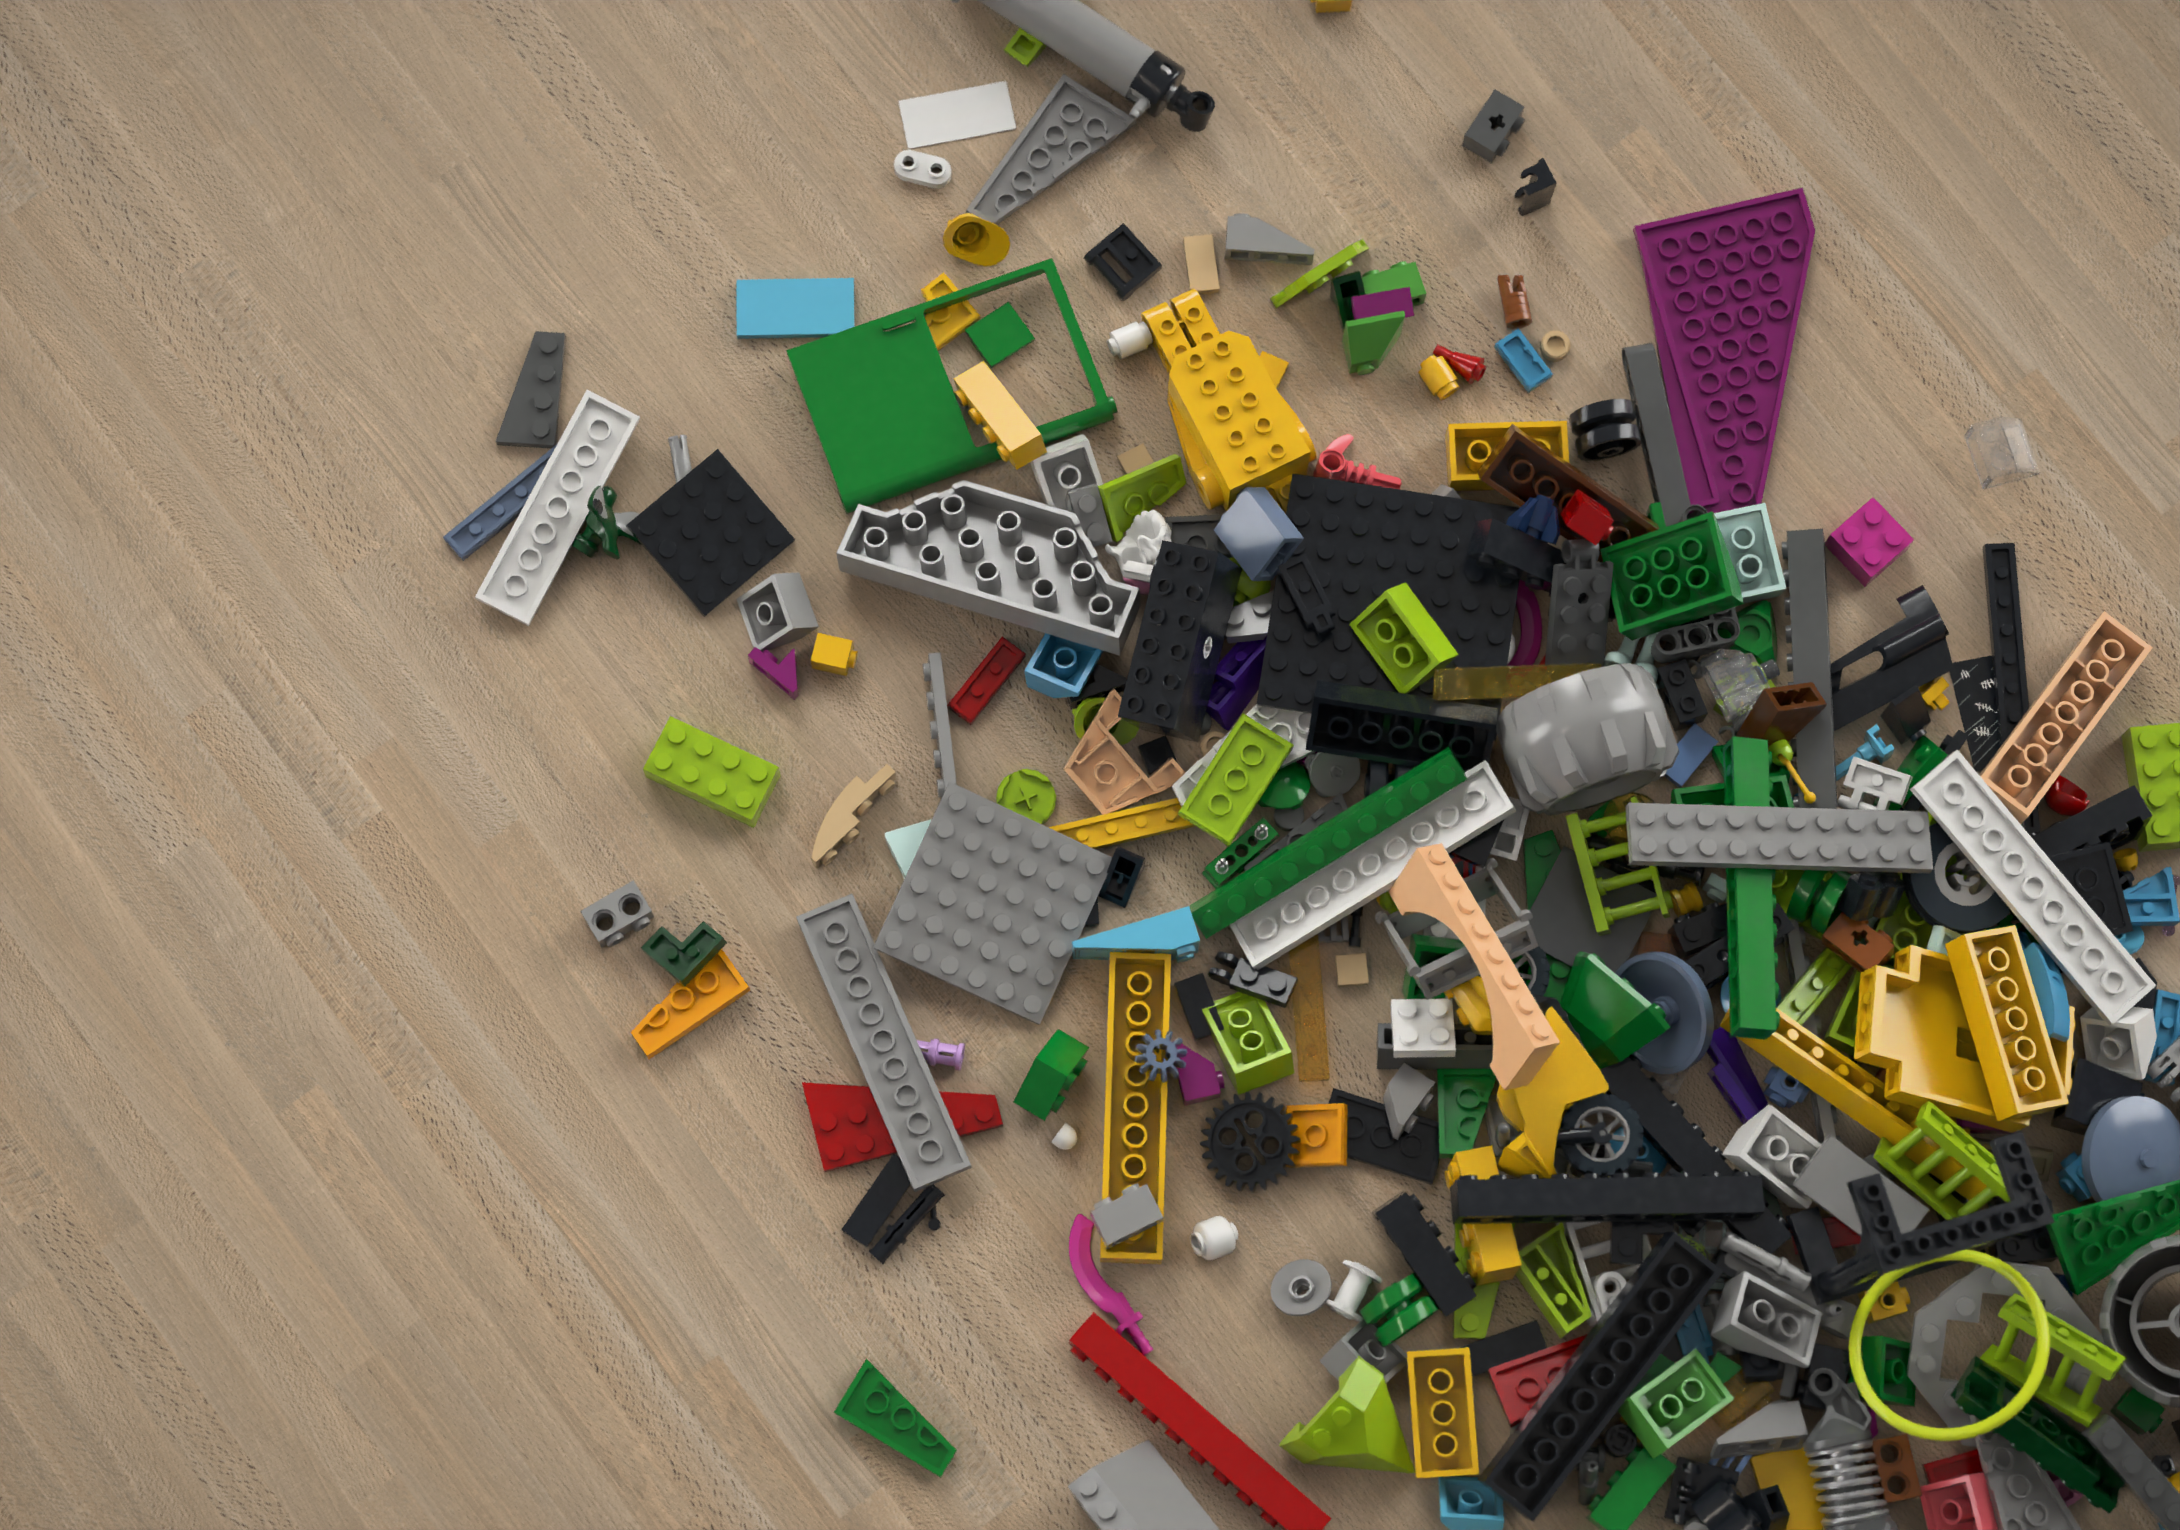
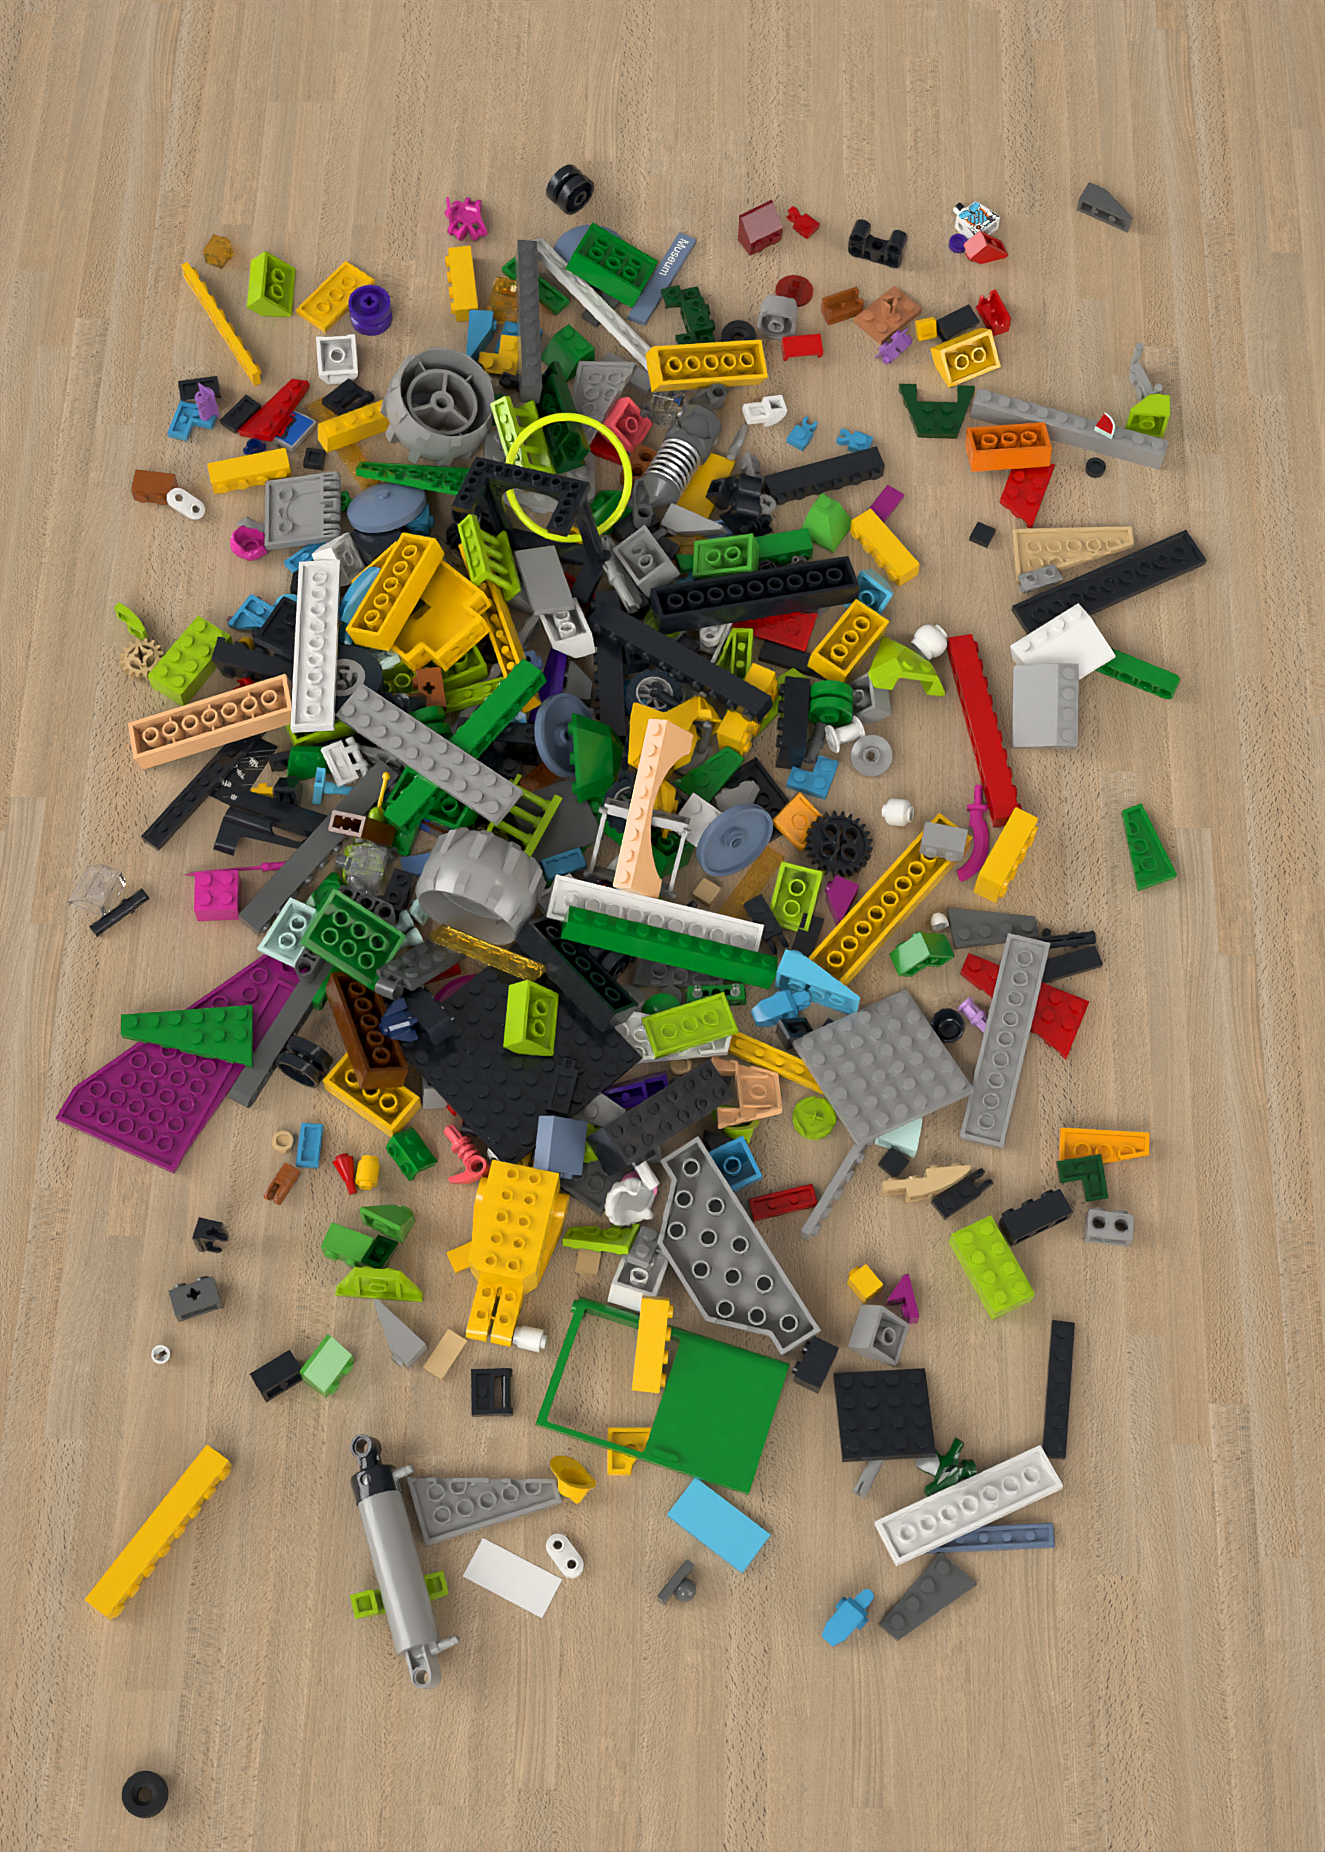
camera: 140 degrees left, 10 degrees down
green piece [965,301,1035,368] -> none
sand blue gear [1135,1029,1187,1083] -> none
magenta tile [1350,287,1414,320] -> none
red brick [1560,489,1614,545] -> none
none -> black pin [89,888,150,937]
none -> green wing [120,1005,254,1068]
none -> white hinge [151,1345,170,1364]
none -> dark pink sword [183,861,286,876]
none -> black hinge [250,1350,303,1403]
none -> slope [299,1334,354,1398]
none -> green bracket [385,1127,437,1181]
none -> dark azure plate [540,847,587,882]
none -> dark grey slope [562,661,593,709]
none -> dark grey tile [657,1559,696,1606]
none -> sand blue dish [696,803,773,877]
none -> dark azure hinge [751,990,812,1027]
none -> dark azure plate [786,755,839,800]
none -> black brick [792,1336,839,1394]
none -> dark grey pin [803,722,827,765]
none -> dark azure hinge [822,1588,874,1647]
none -> black tile [878,1147,910,1177]
none -> white piece [910,624,948,661]
none -> black hair [931,1008,965,1044]
none -> black hinge [931,1168,994,1220]
none -> dark grey wing [947,907,1039,950]
none -> yellow brick [973,807,1039,903]
none -> black brick [998,1189,1073,1247]
none -> black plate [1042,1320,1075,1460]

